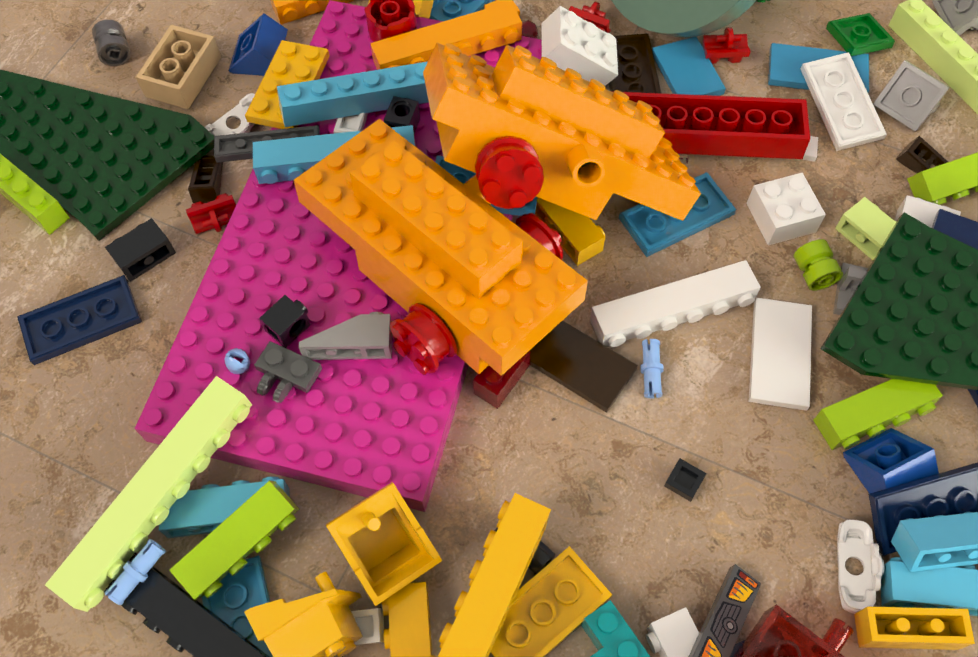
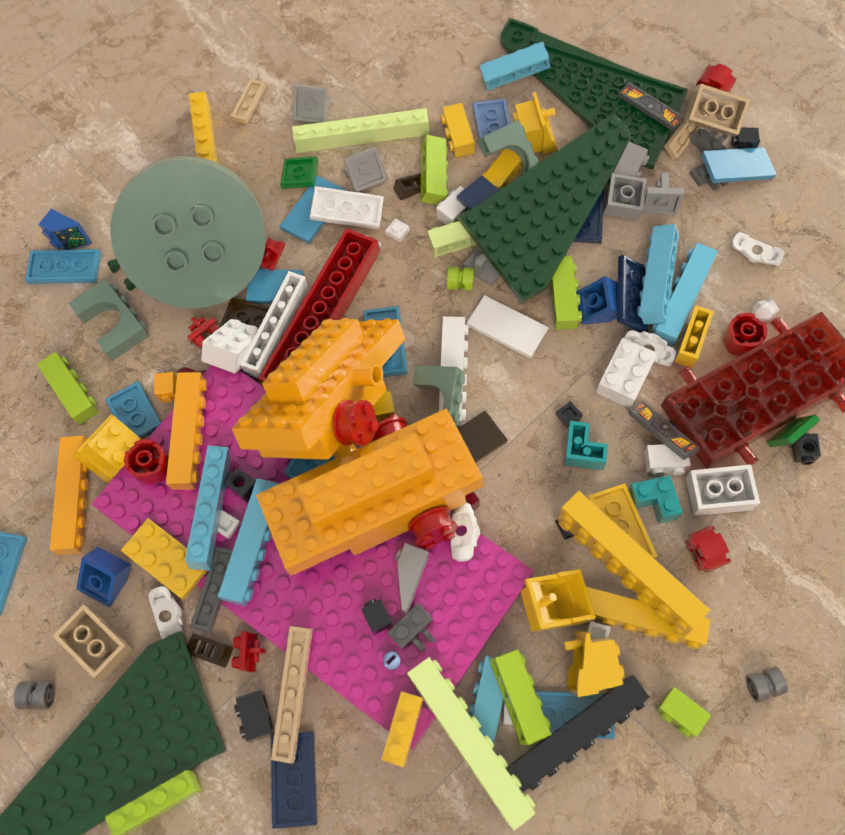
camera: 65 degrees left, 5 degrees up
light blue pin [104,539,166,605] -> none
light blue pin [640,339,664,399] -> none
white brick [746,173,826,245] -> none
none -> white brick [240,271,309,379]
none -> tan plate [271,626,313,764]
none -> yellow brick [381,692,424,768]
none -> white plate [385,218,410,242]
none -> sand green arch [406,366,465,427]
none -> white piece [451,503,480,562]
none -> teal brick [564,421,608,470]
none -> white brick [596,338,658,409]

